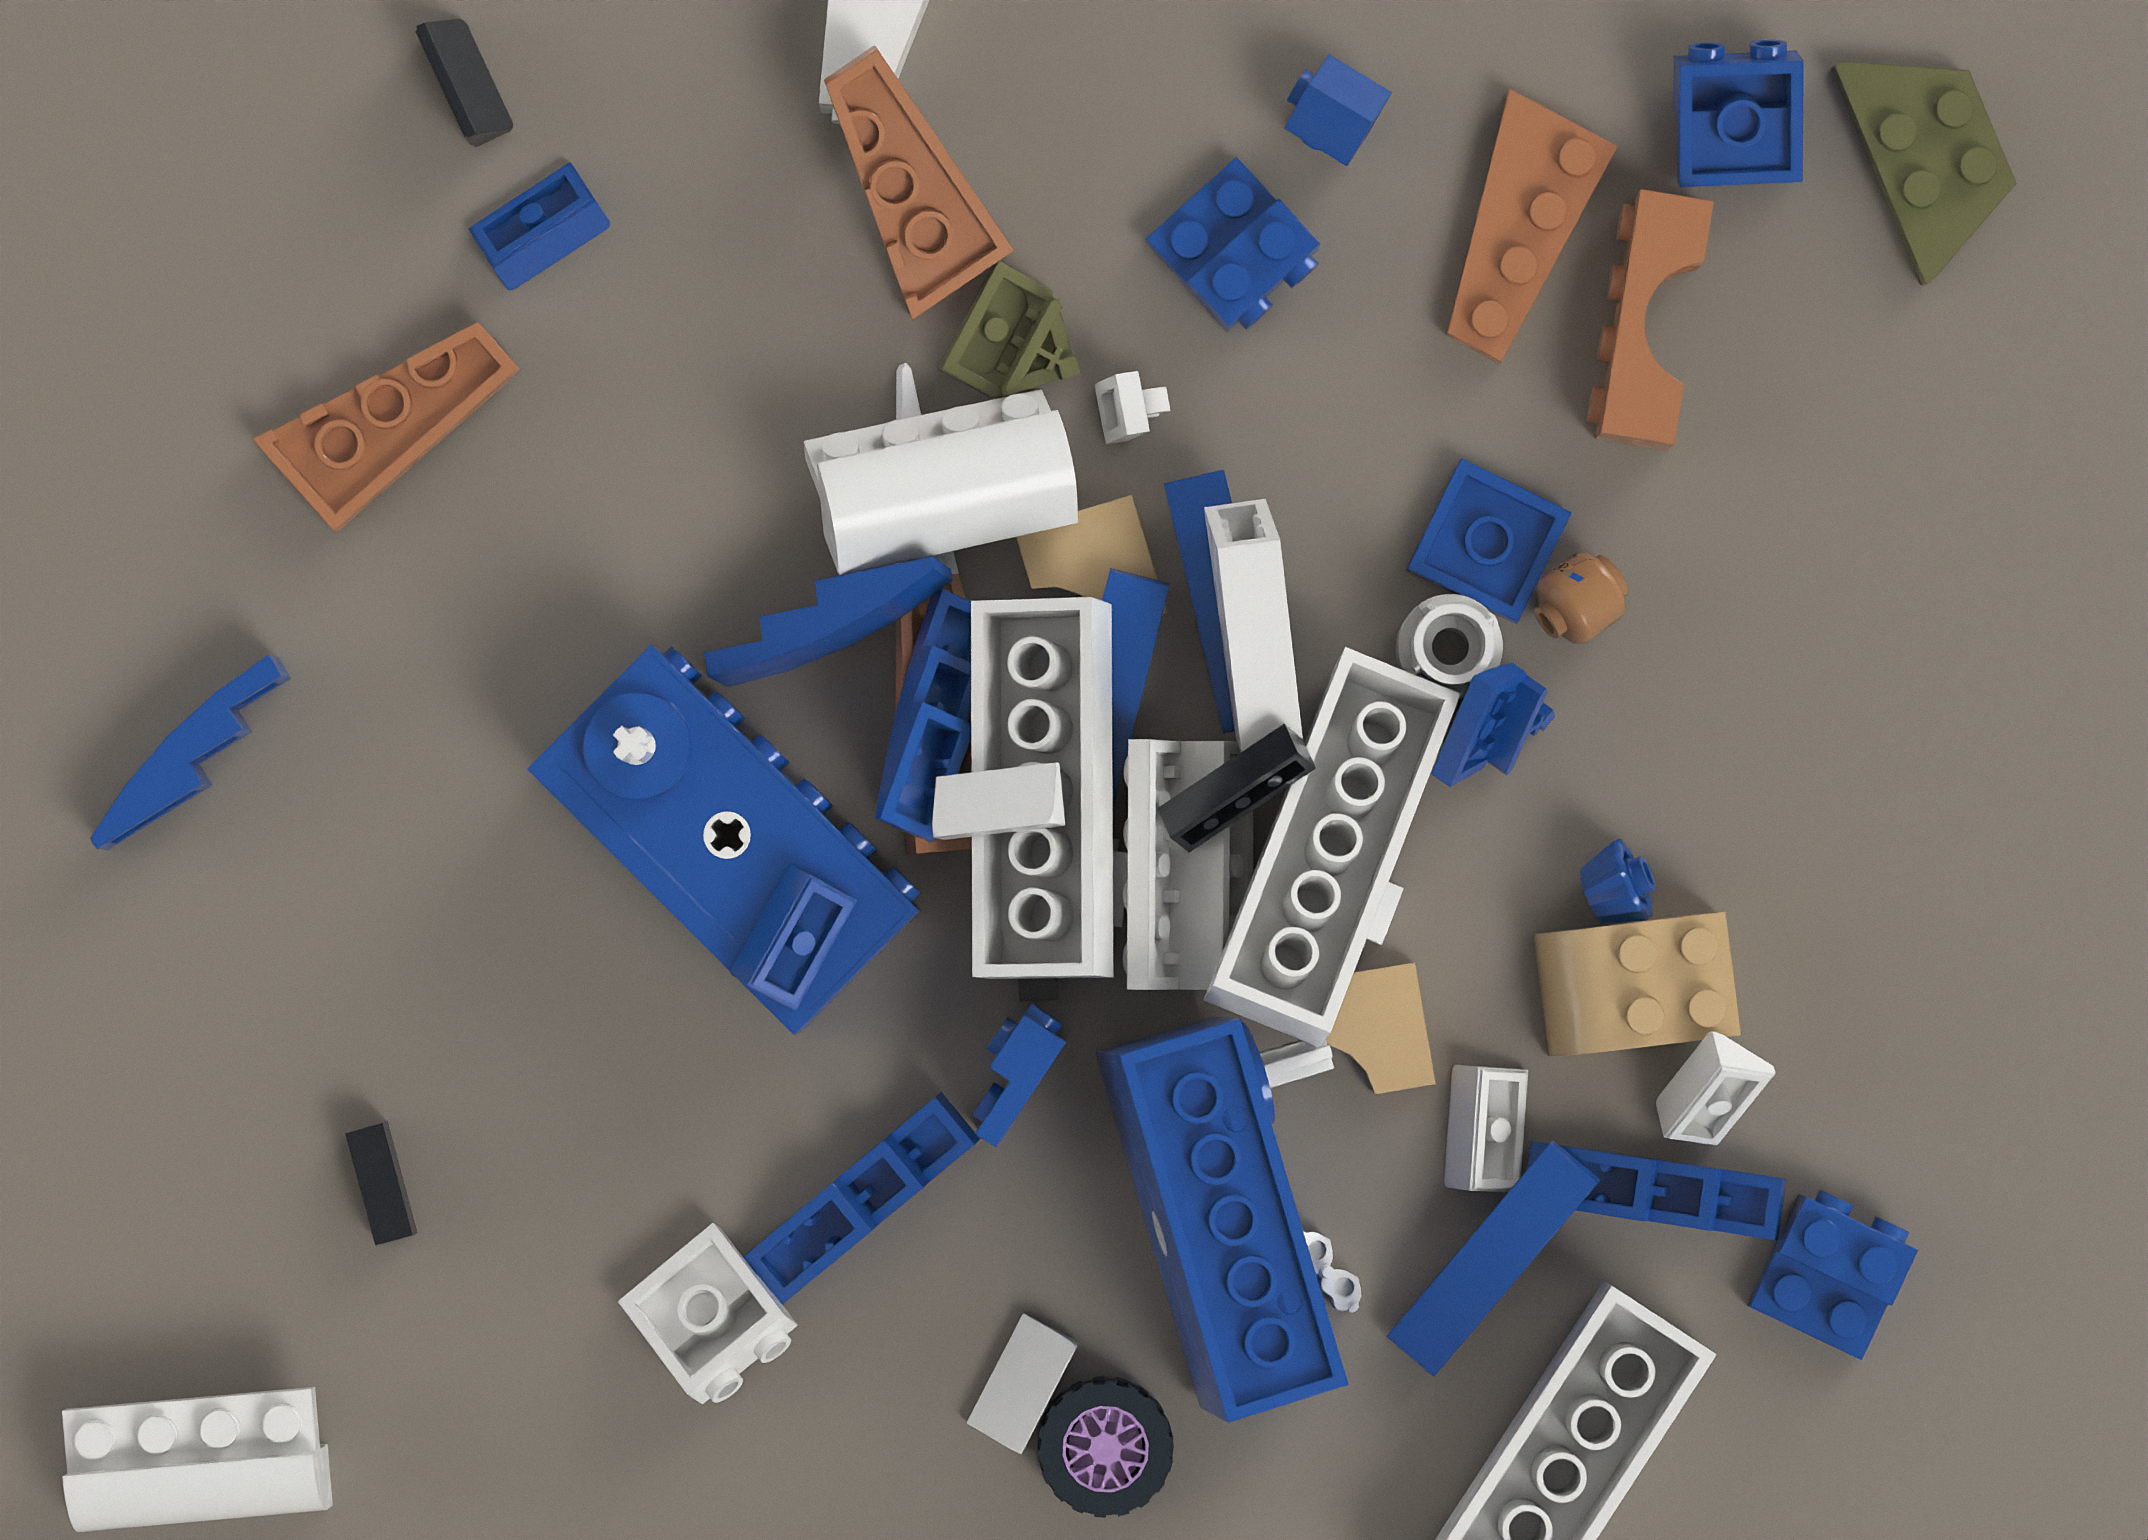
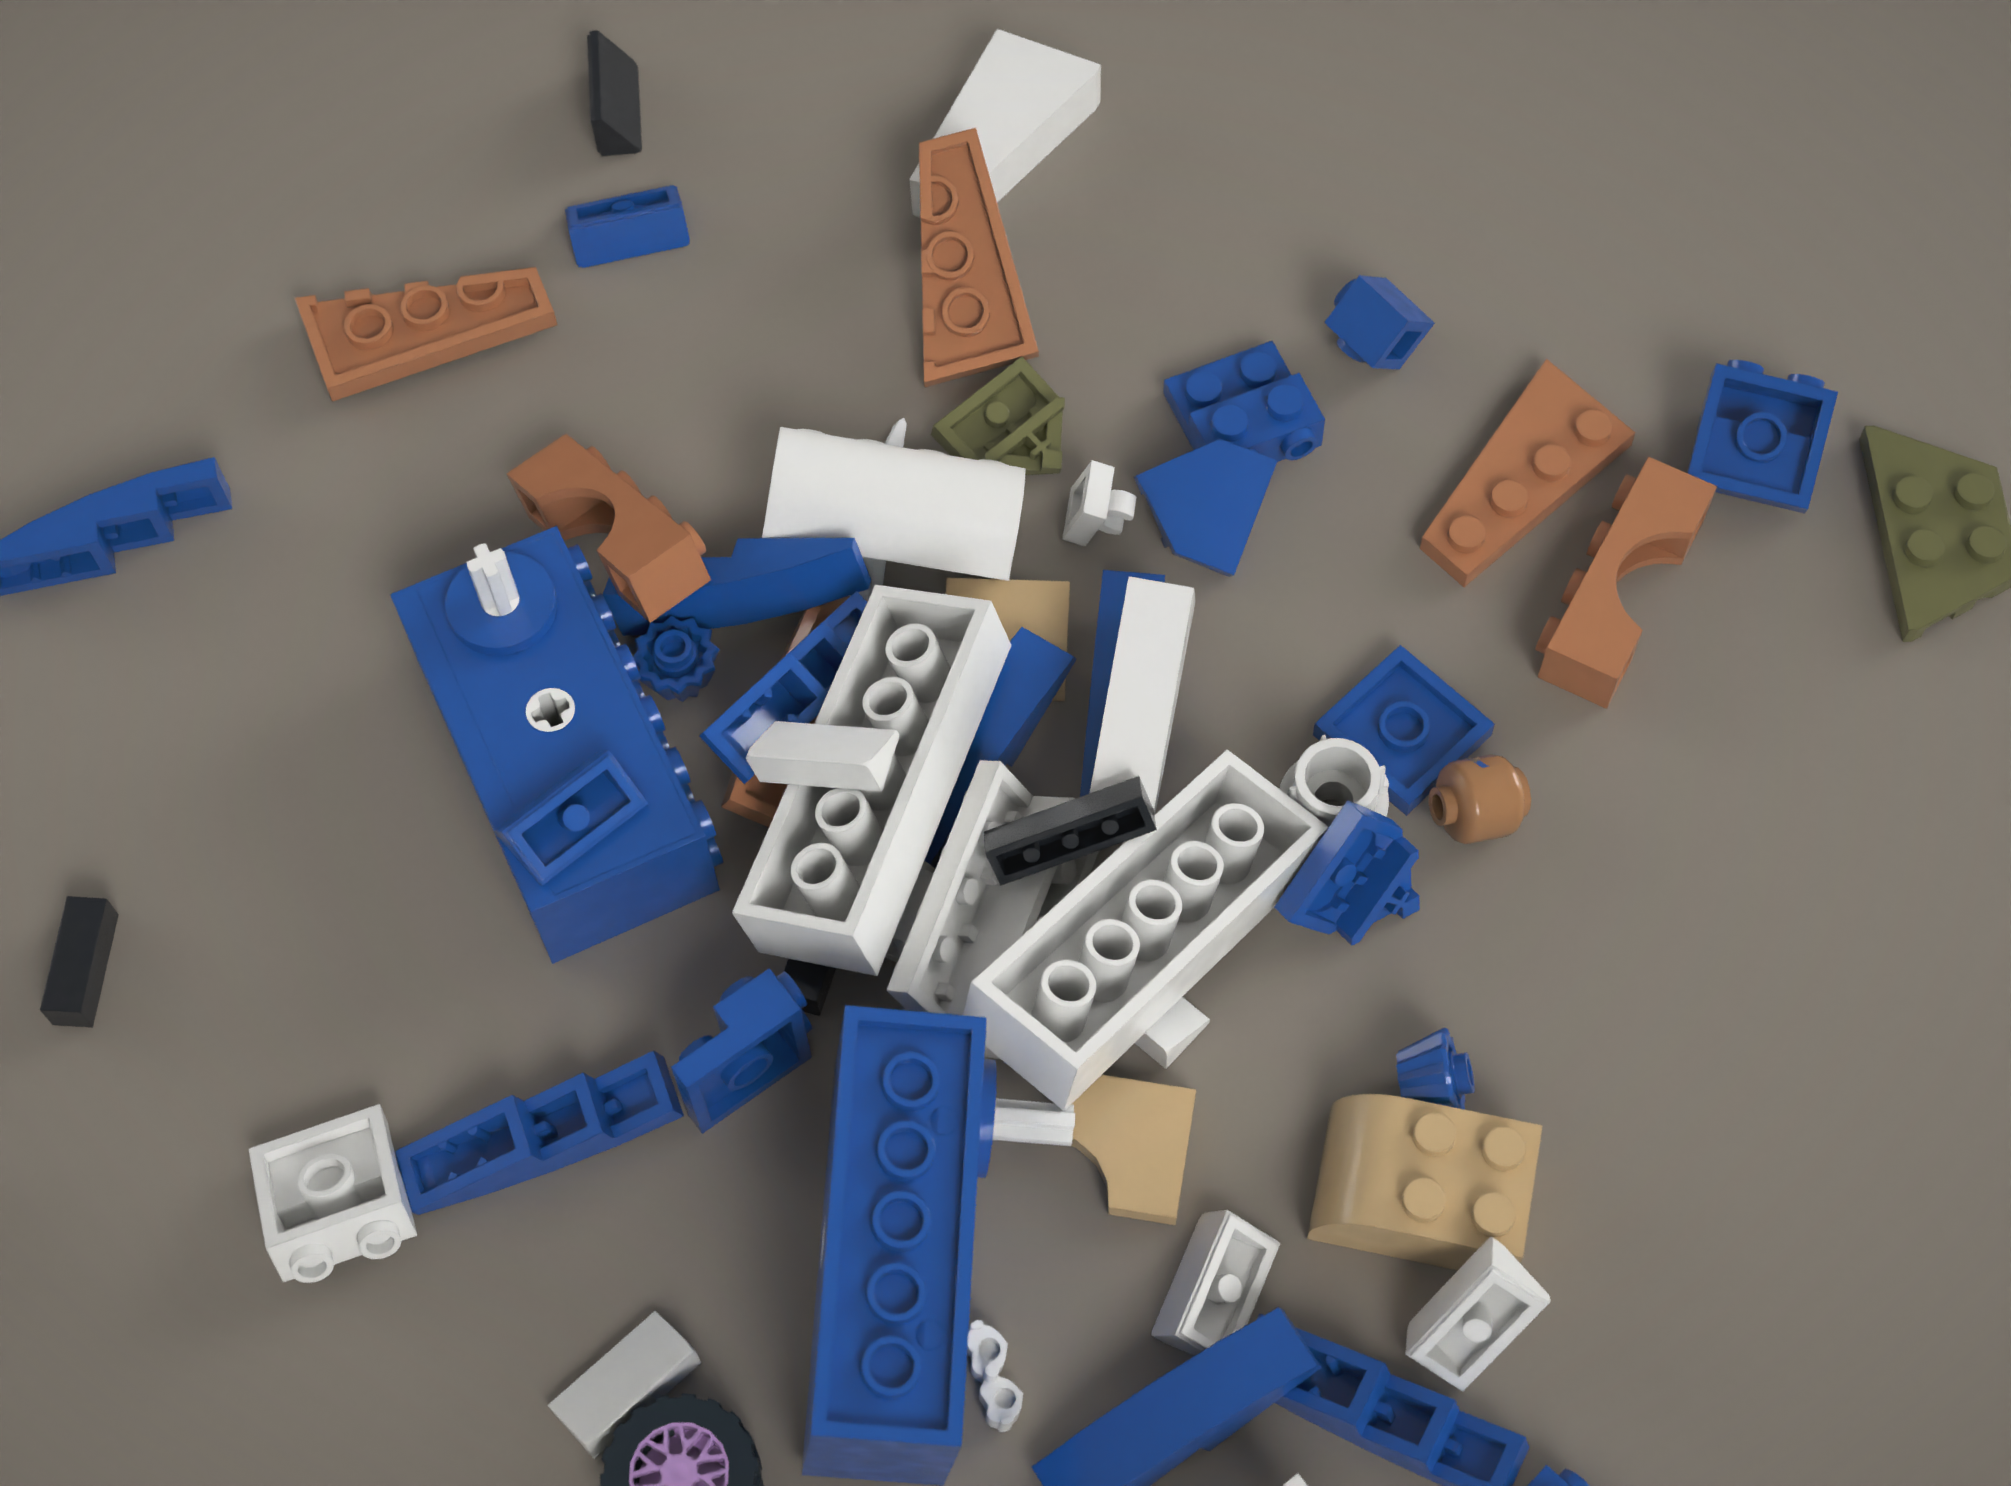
camera: 25 degrees right, 25 degrees down
none -> nougat arch [507,434,711,623]
none -> blue piece [633,616,720,702]
none -> blue slope [1134,439,1277,577]

